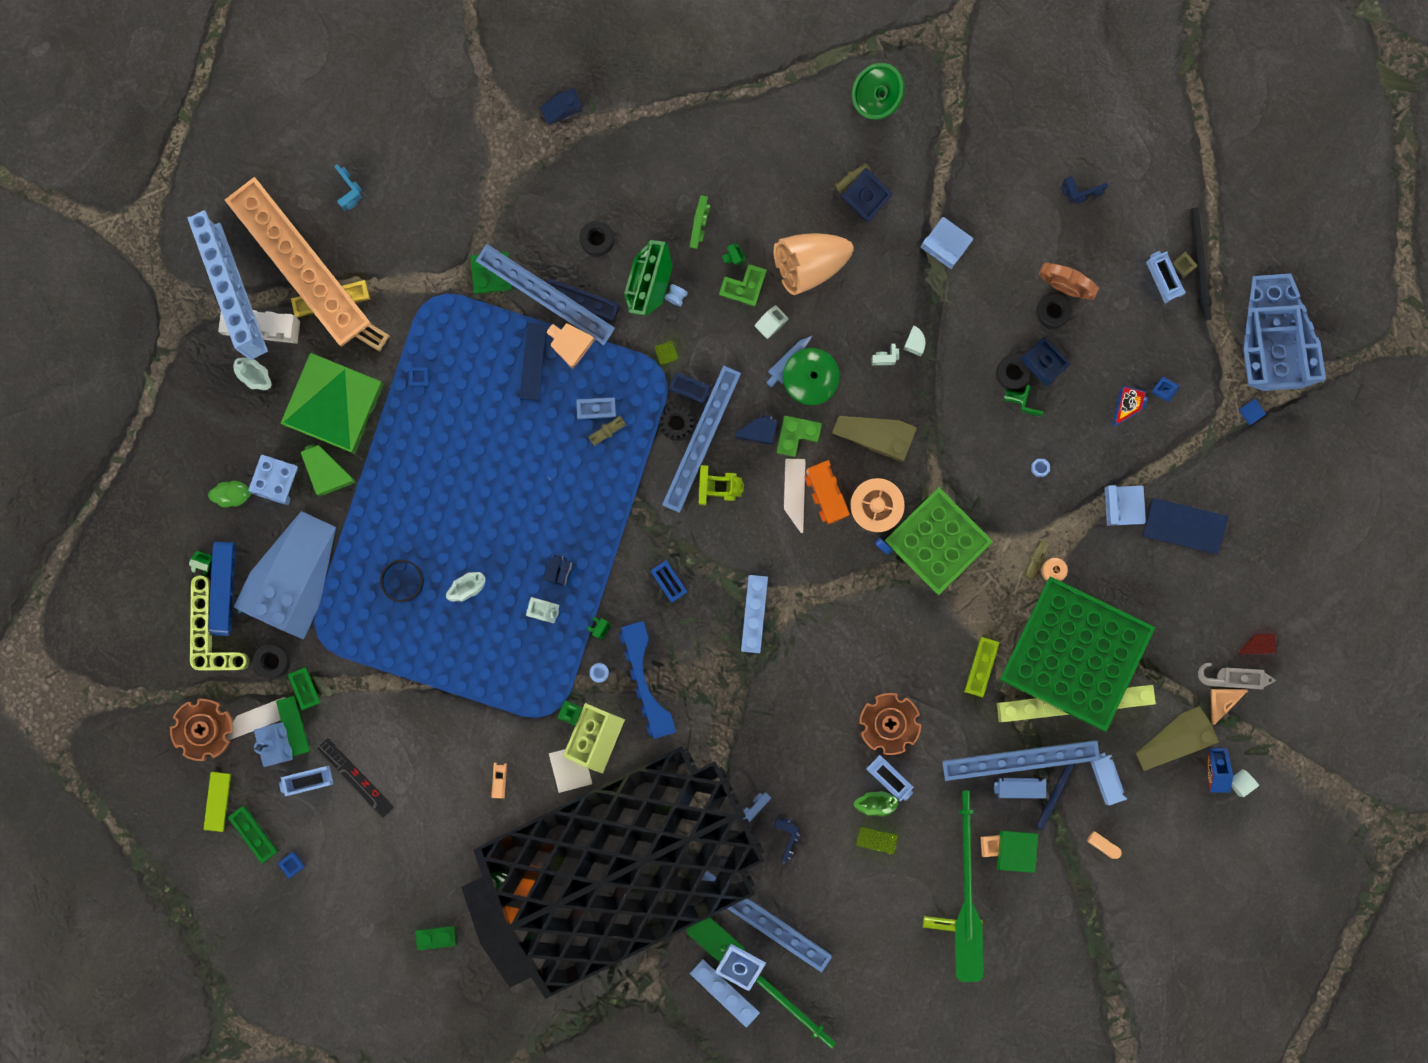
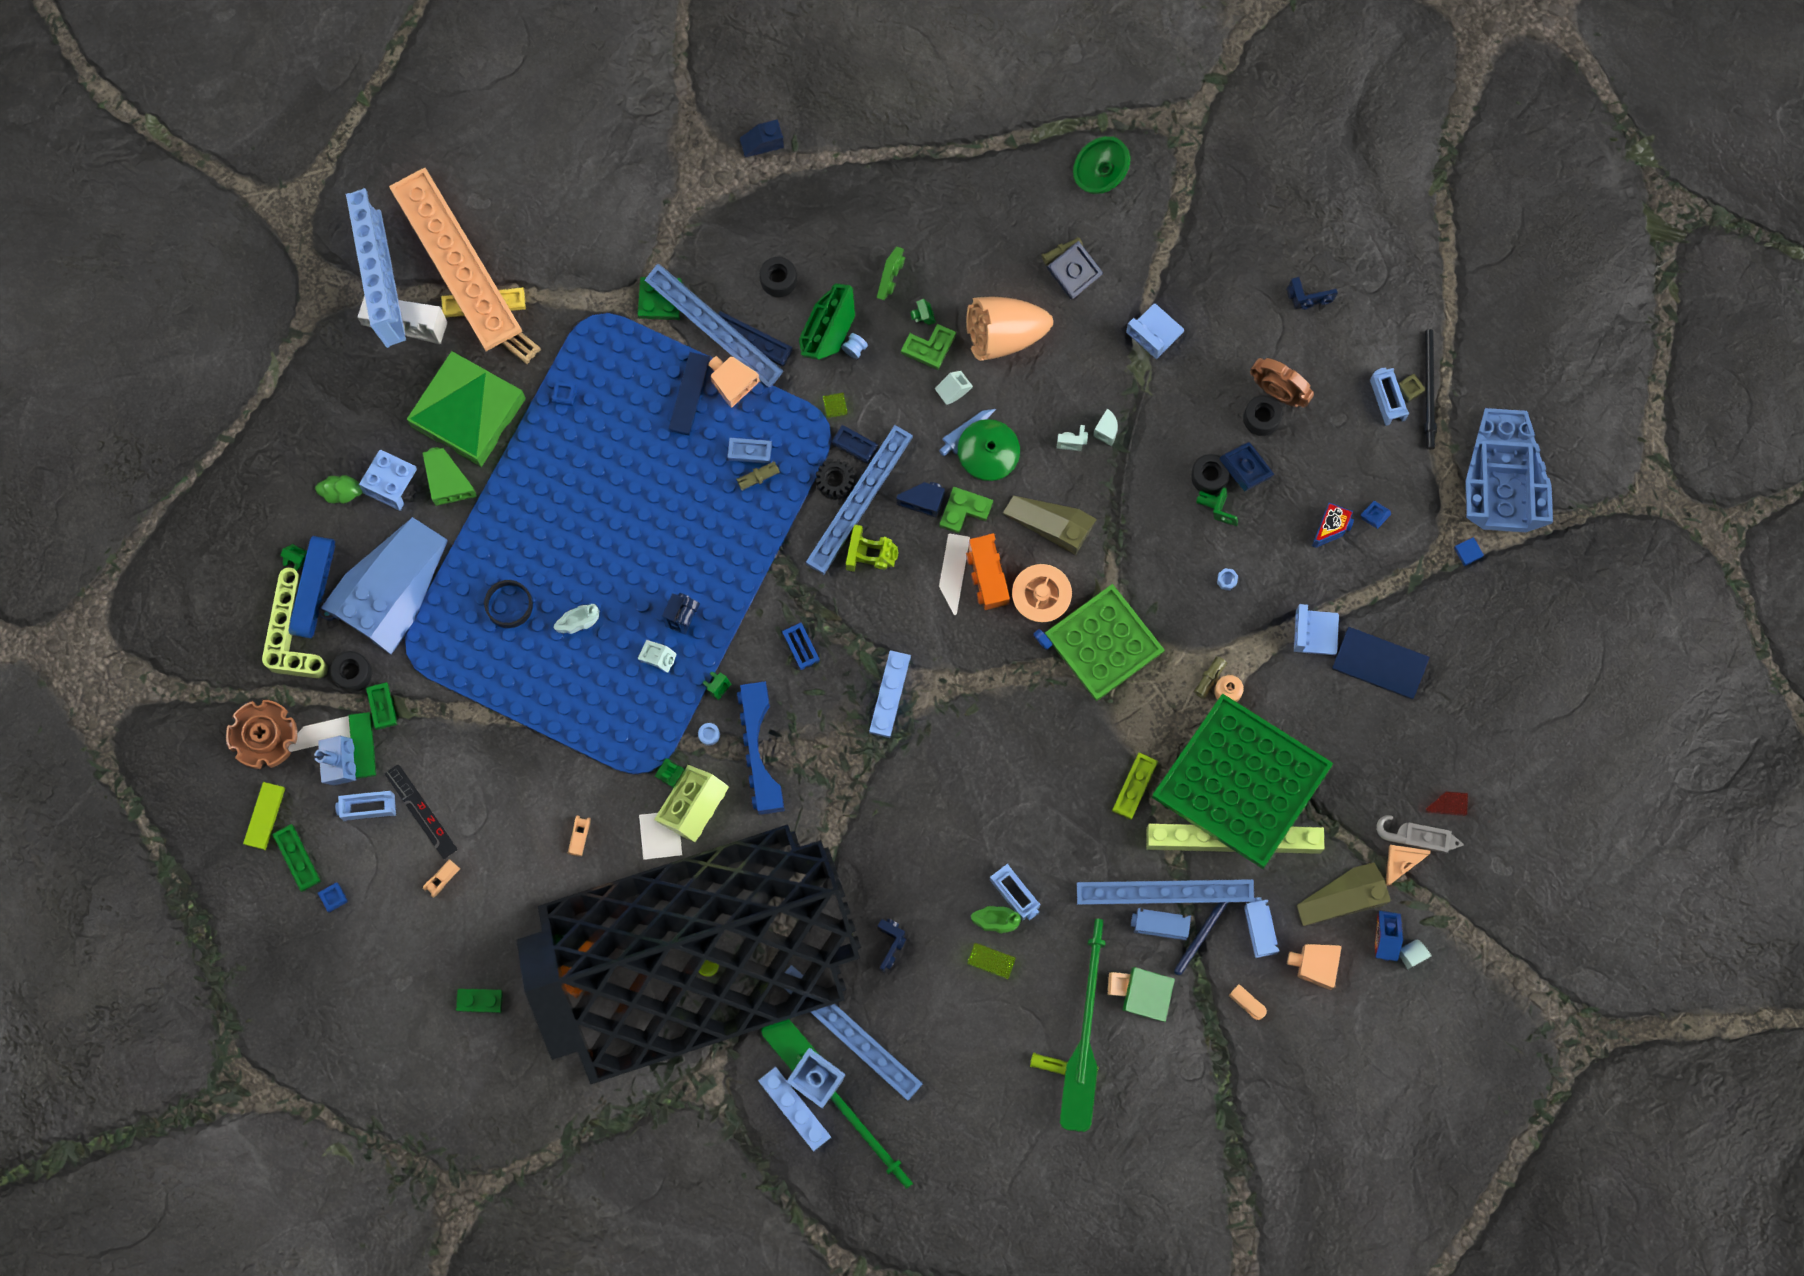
camera: 10 degrees right, 10 degrees down
light aqua arm [233,357,272,390] -> none
dark azure bracket [334,164,363,211] -> none
medium blue plate [739,792,771,822] -> none
nougat piece [859,693,921,755] -> none
none -> light nougat bar [423,859,460,898]
none -> light nougat torso [1287,944,1342,990]

